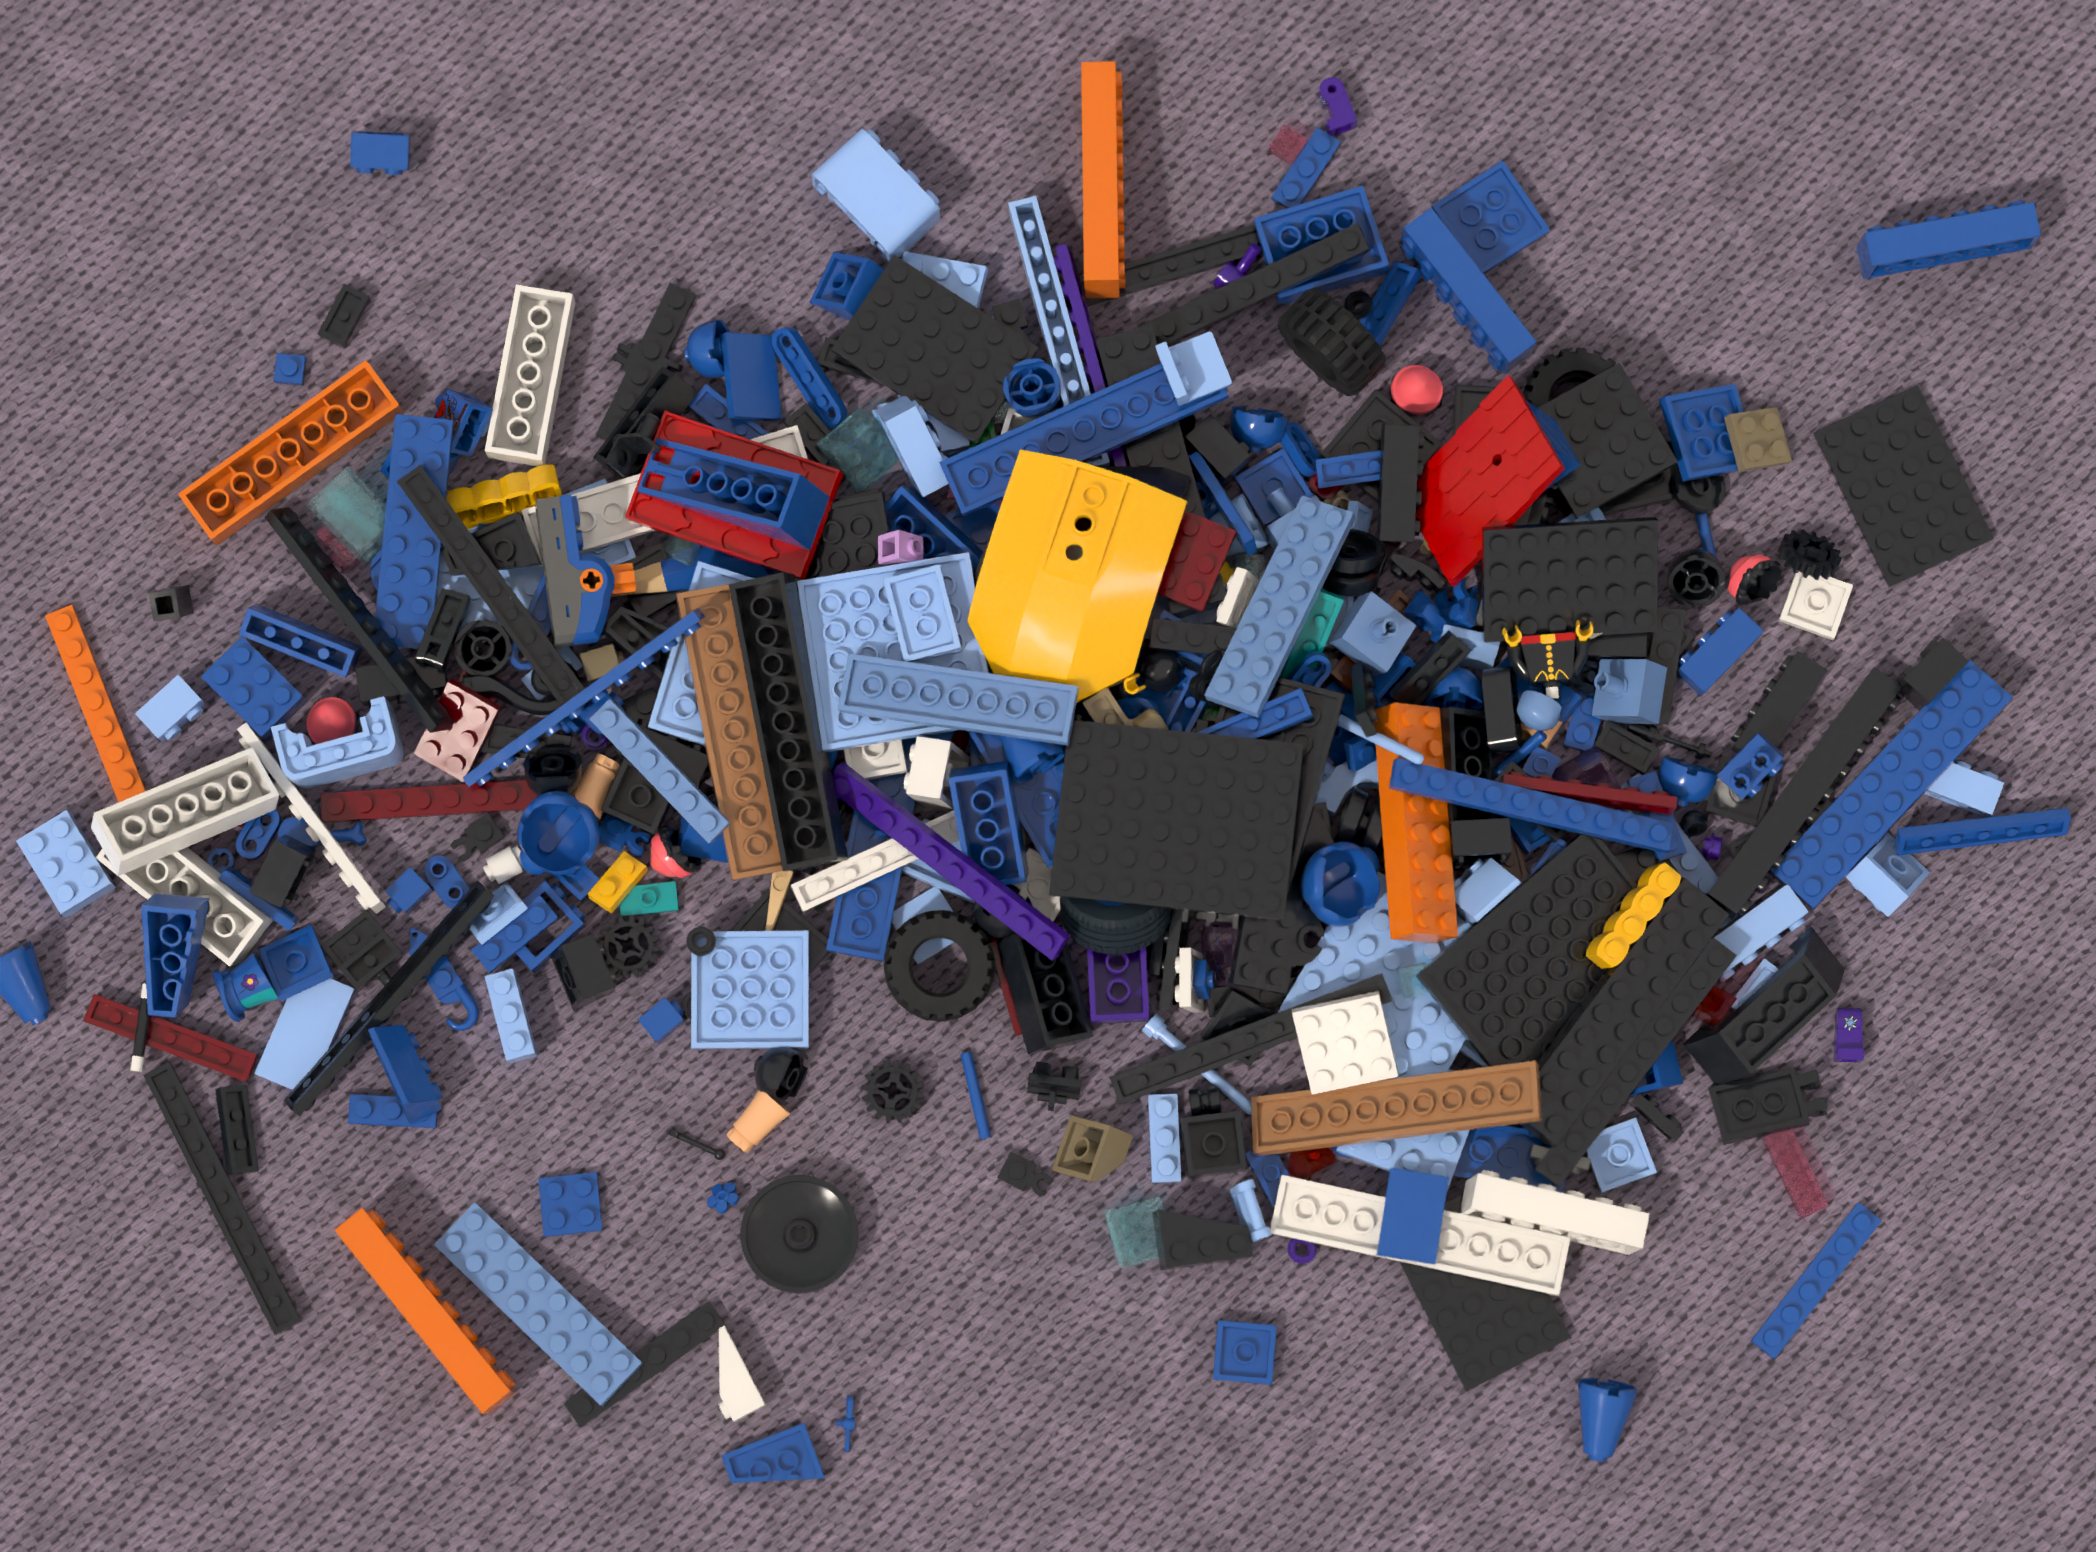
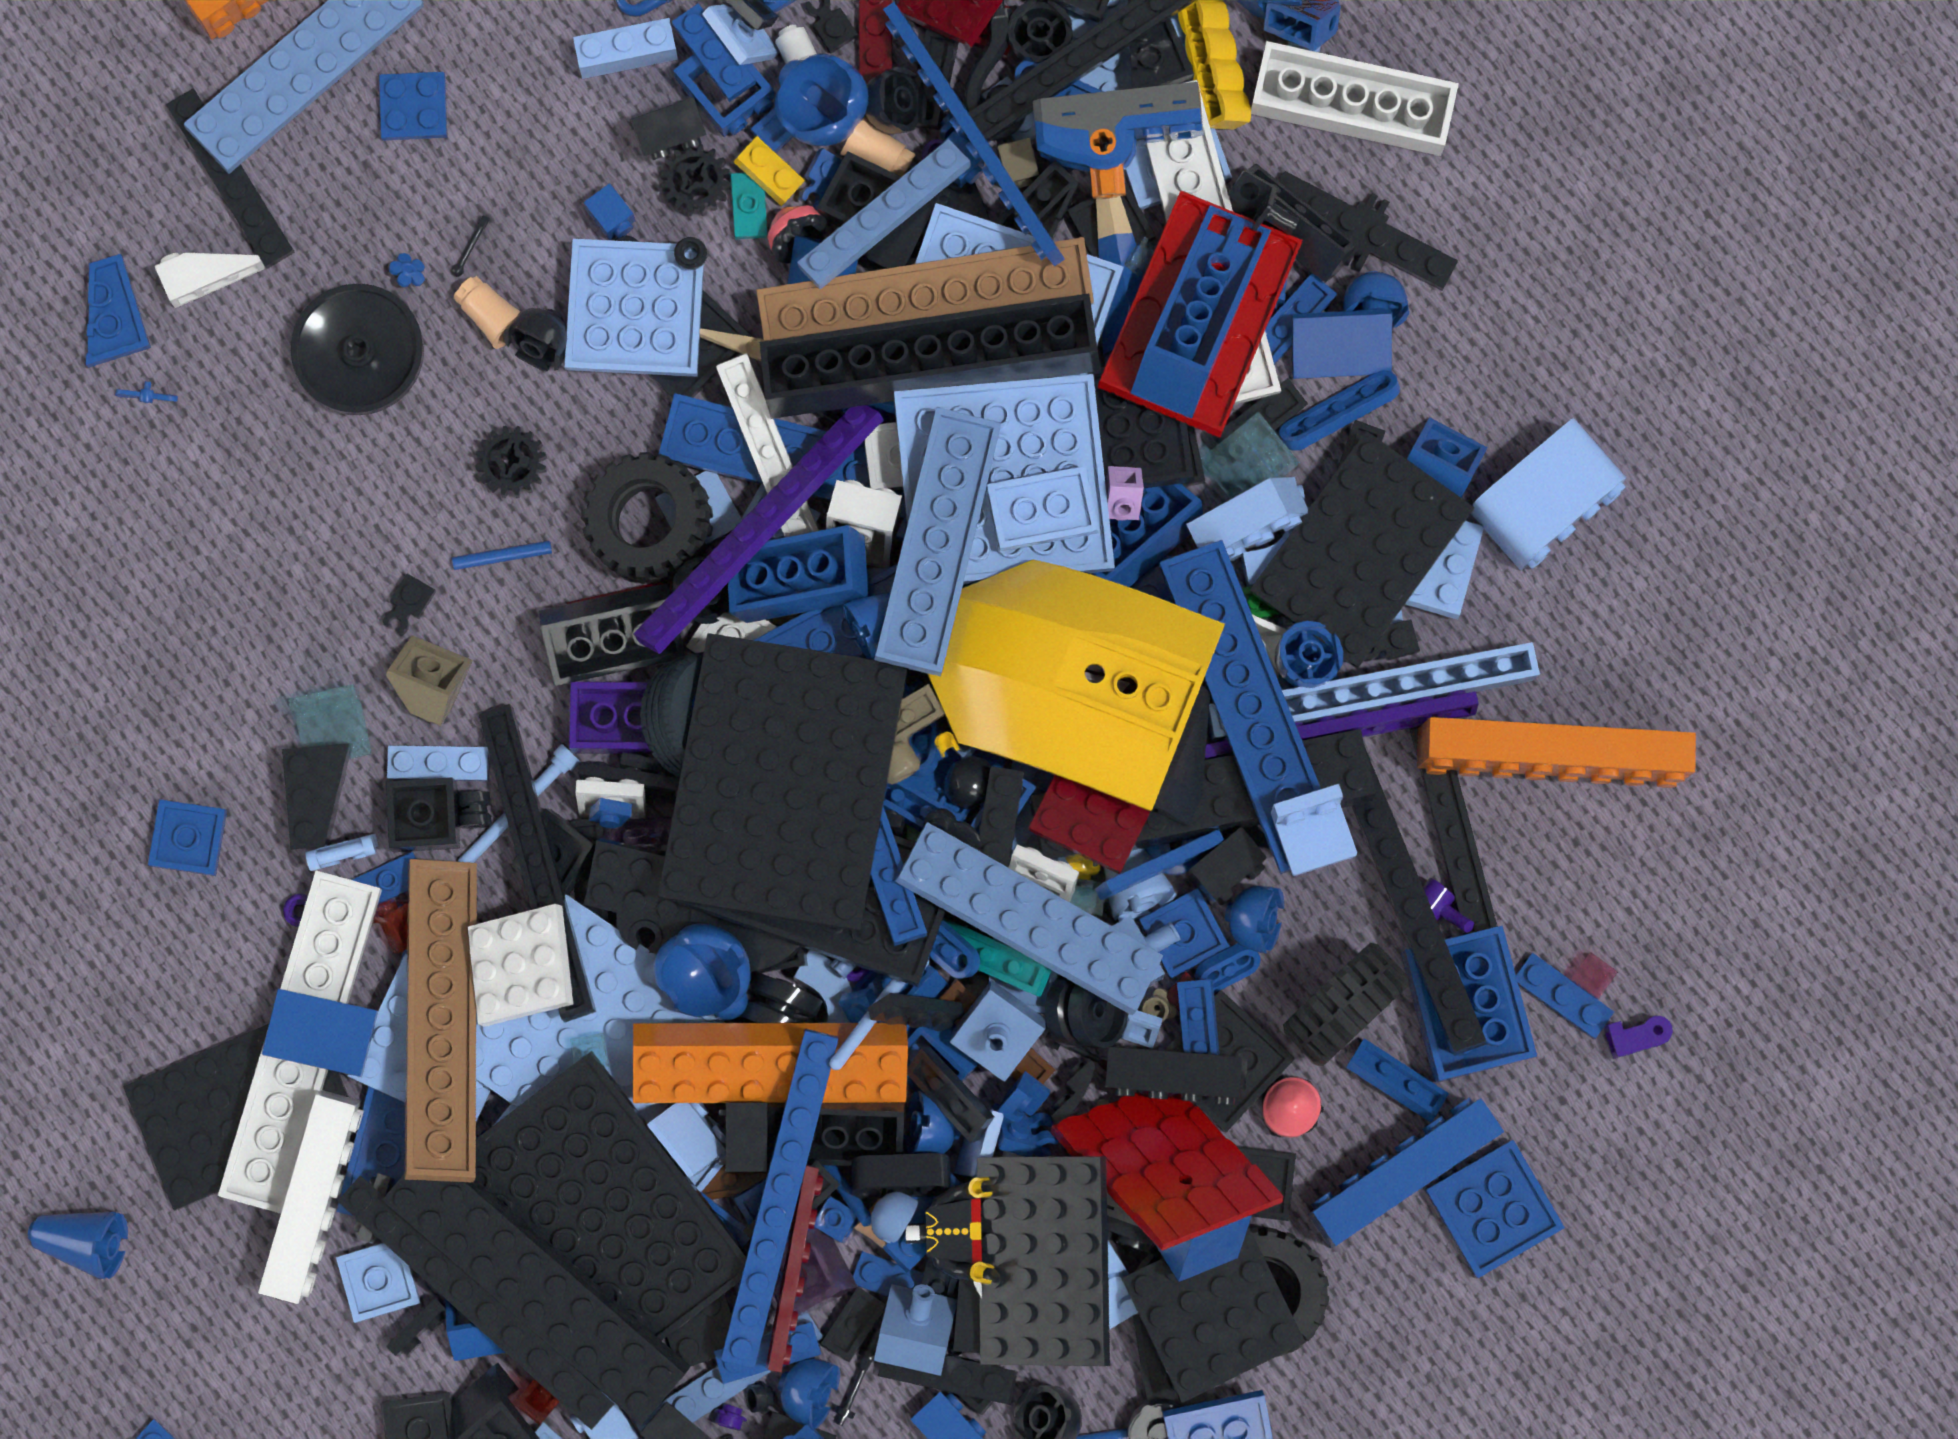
camera: 90 degrees right, 0 degrees up
black hips [1027,1062,1081,1111] -> none
black plate [1344,291,1373,319] -> none
yellow brick [1586,863,1681,969] -> none

